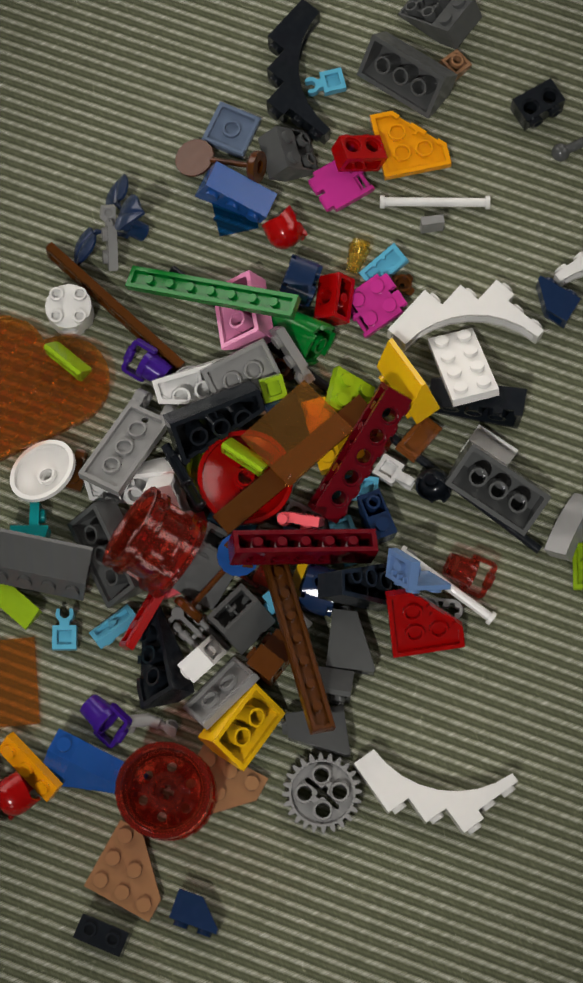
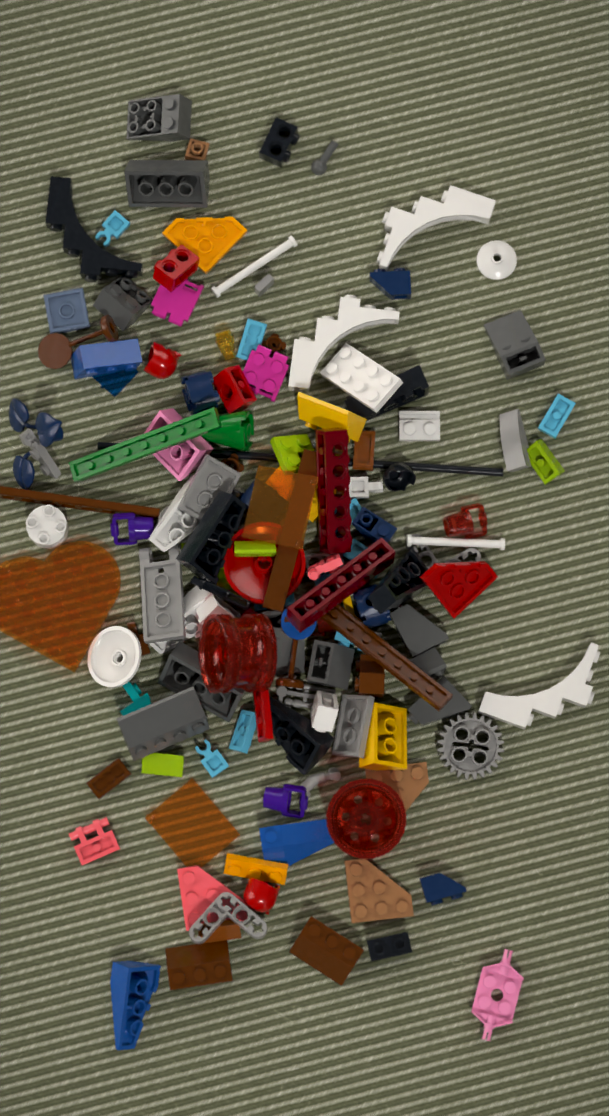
camera: 35 degrees left, 5 degrees up
lime slope [44,341,92,382] -> none
lime plate [258,373,288,404] -> none
light grey hinge [269,326,315,387] -> none
medium blue bracket [385,548,451,594] -> none
dark grey slope [445,440,551,536] -> none
none -> reddish brown slope [289,916,364,986]

